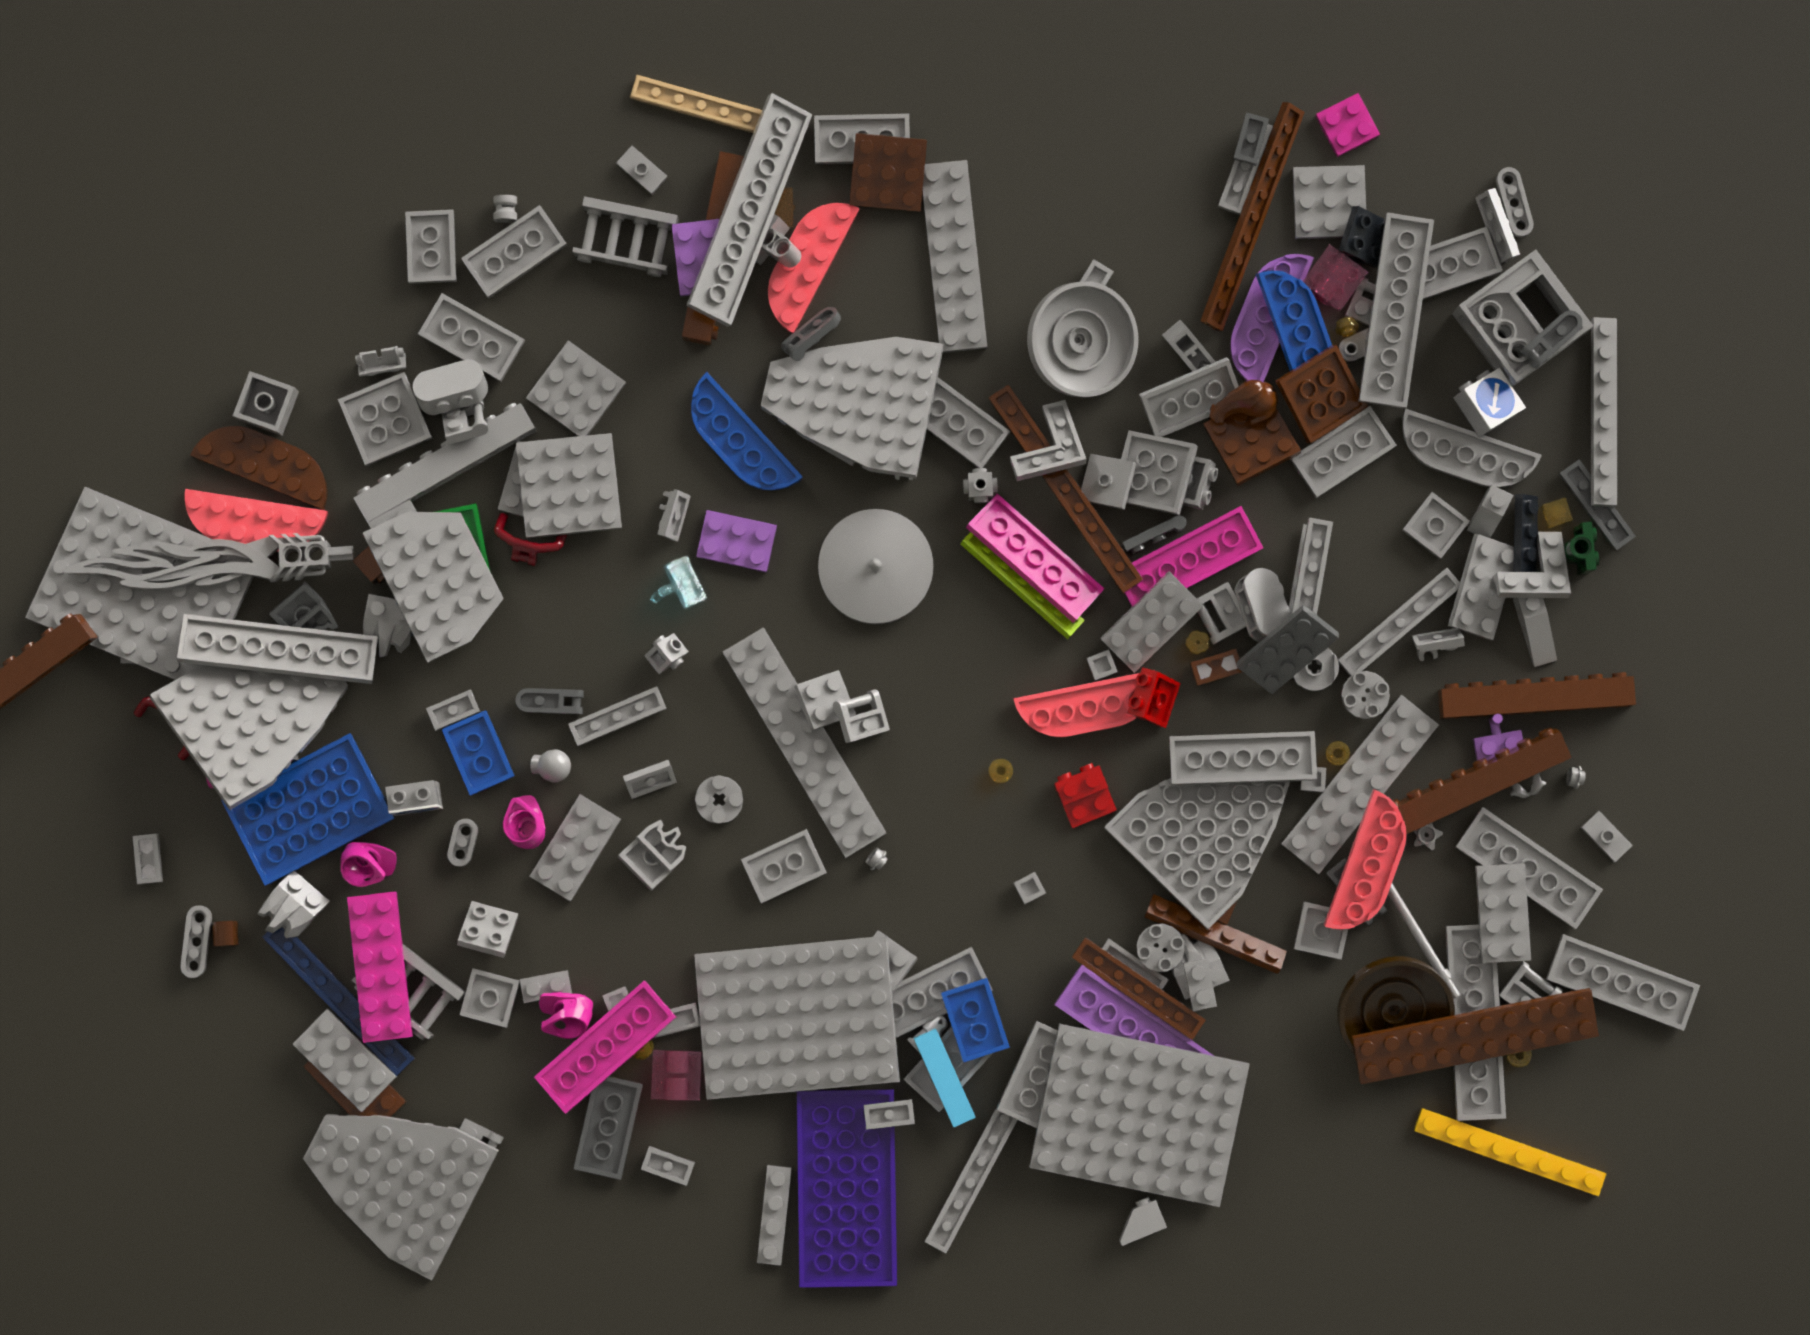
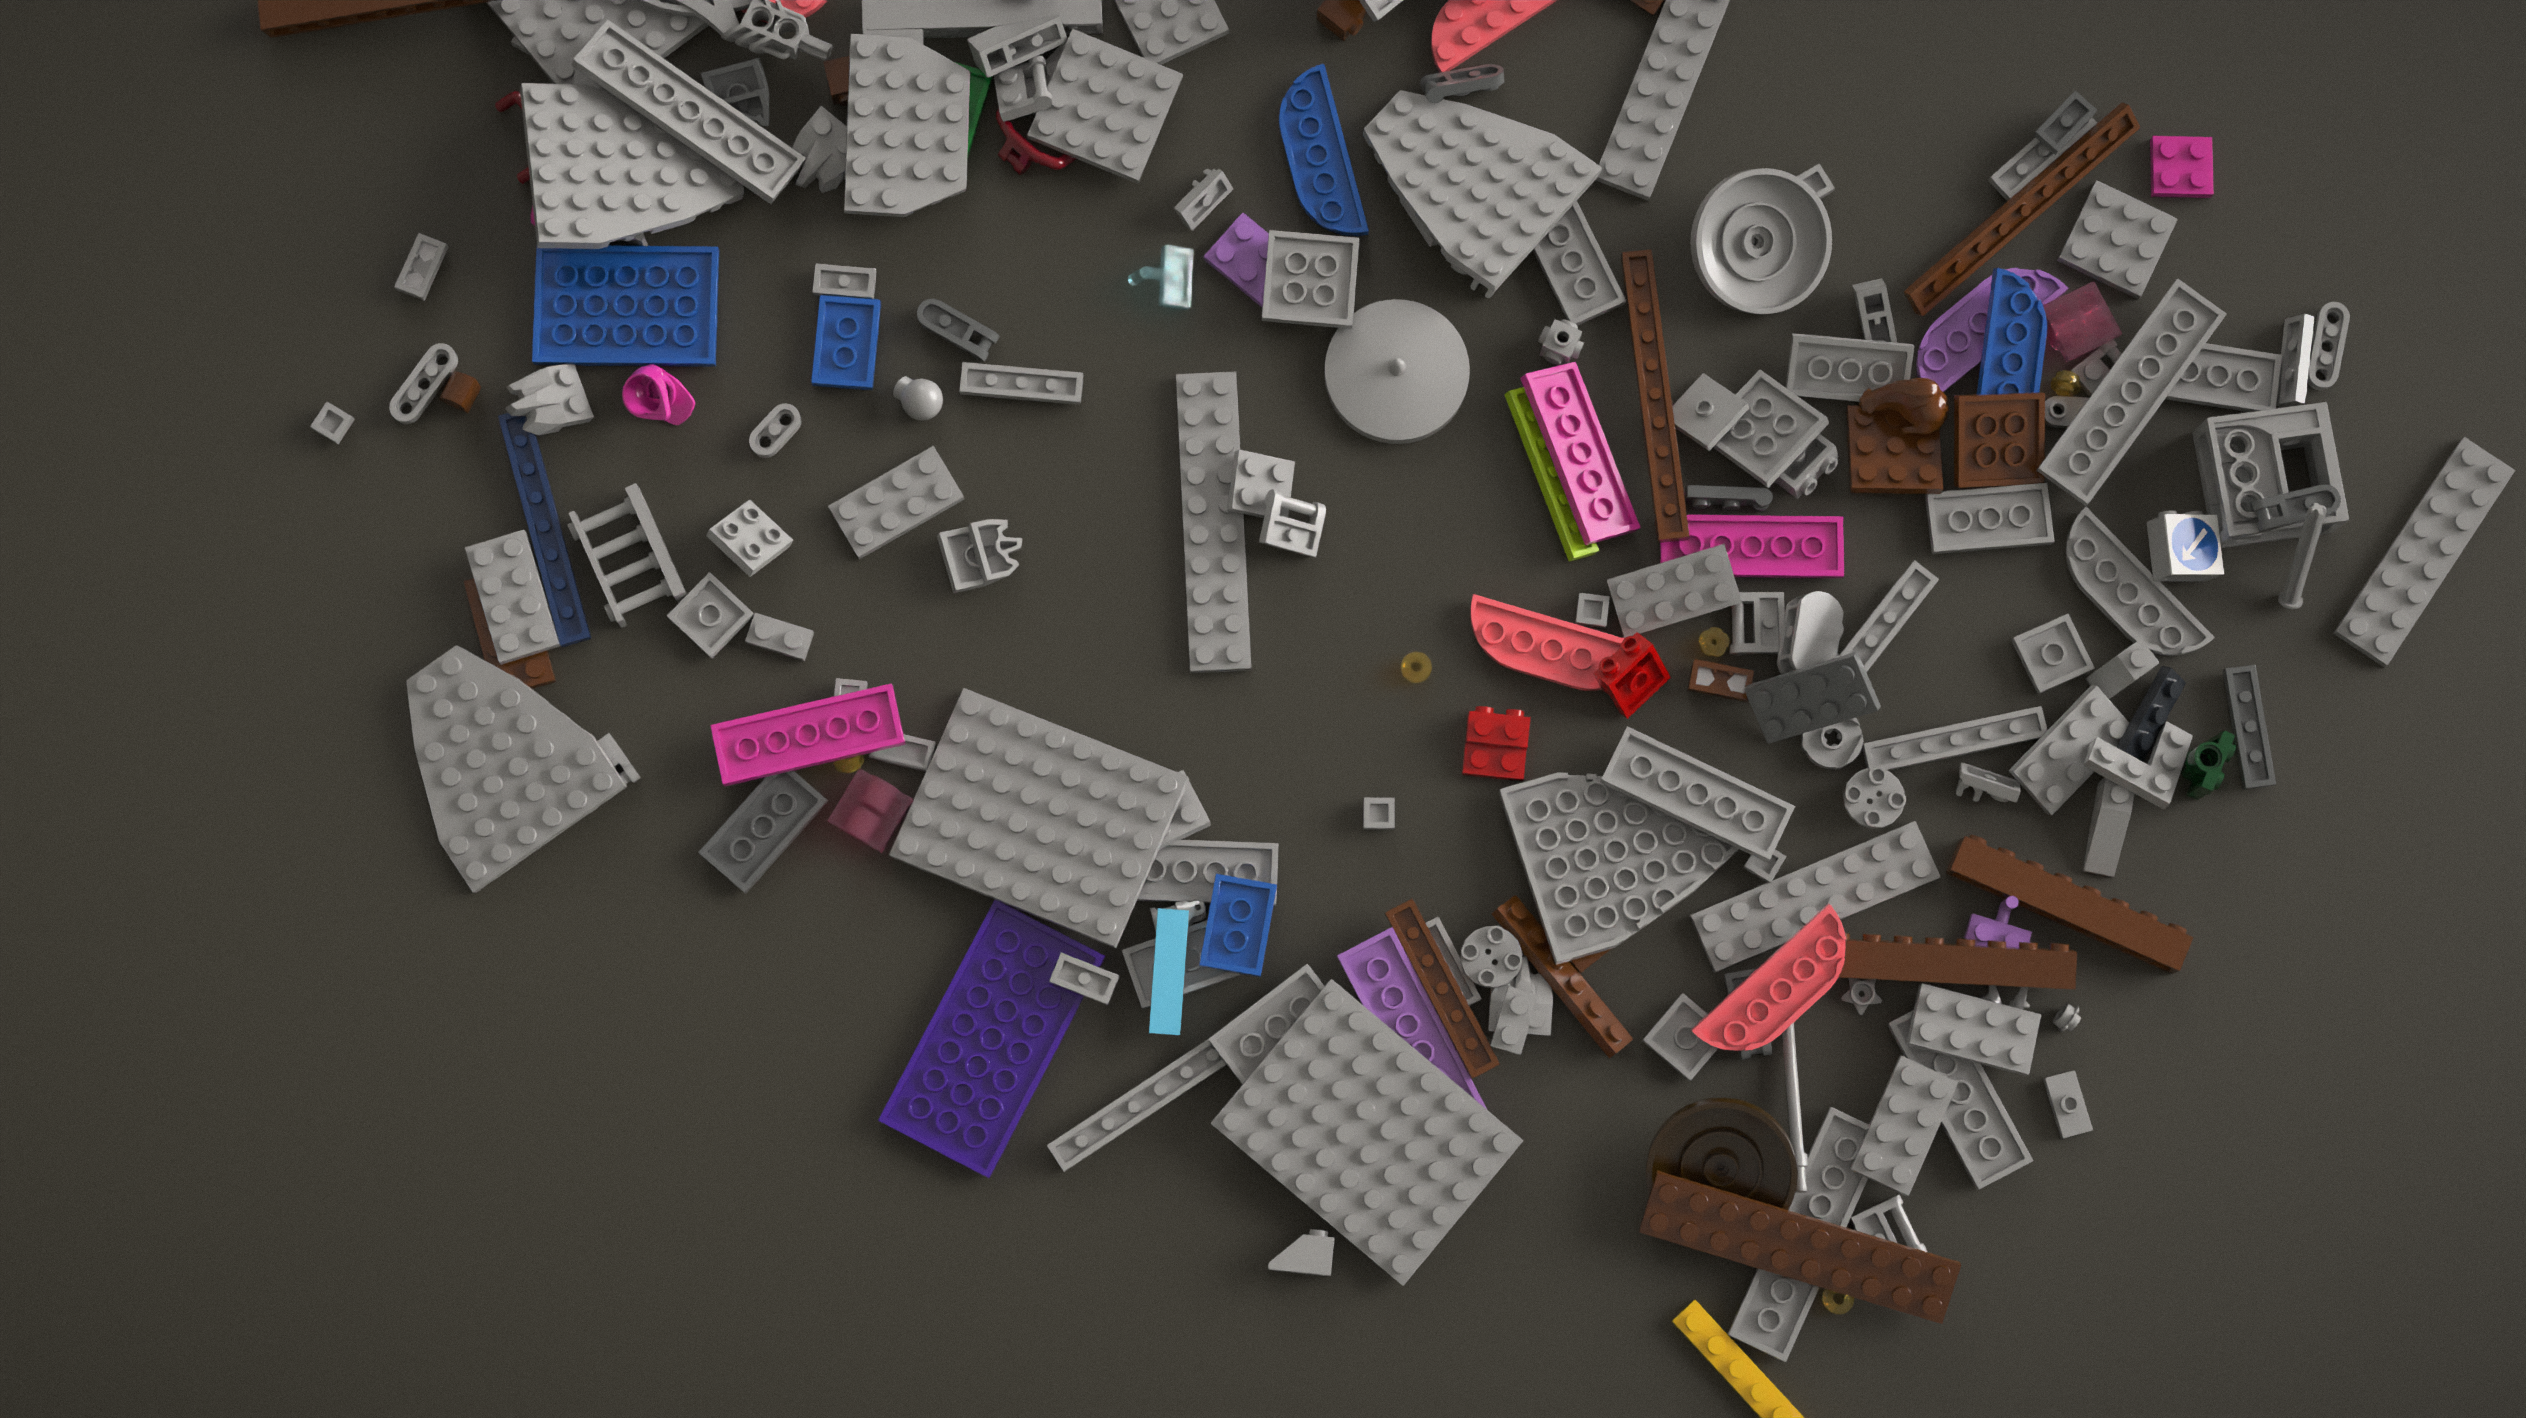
camera: 25 degrees right, 5 degrees down
dark pink plate [347,891,413,1043] -> none
light grey piece [385,780,443,816] -> none
dark pink helmet [503,795,545,849] -> none
dark pink helmet [539,992,593,1039] -> none
light grey plate [623,760,677,799] -> none
light grey plate [641,1146,695,1186] -> none
light grey brick [644,633,689,674] -> none
light grey plate [695,775,743,824] -> none
light grey plate [741,829,827,903] -> none
light grey plate [757,1165,792,1265] -> none
light grey plate [866,848,887,870] -> none
light grey plate [1010,400,1086,481] -> none
clear yellow plate [1326,741,1350,765] -> none
black plate [1339,206,1385,268] -> none
clear yellow plate [1541,498,1573,528] -> none
light grey plate [1546,934,1700,1031] -> none
light grey plate [1591,317,1617,507] -> none
none -> light grey plate [310,402,355,444]
none -> light grey slope [967,14,1067,78]
none -> light grey plate [994,55,1052,122]
none -> light grey plate [1262,230,1359,329]
none -> light grey plate [1906,983,2041,1076]
none -> light grey axle [2278,503,2327,609]
none -> light grey plate [2333,437,2515,667]

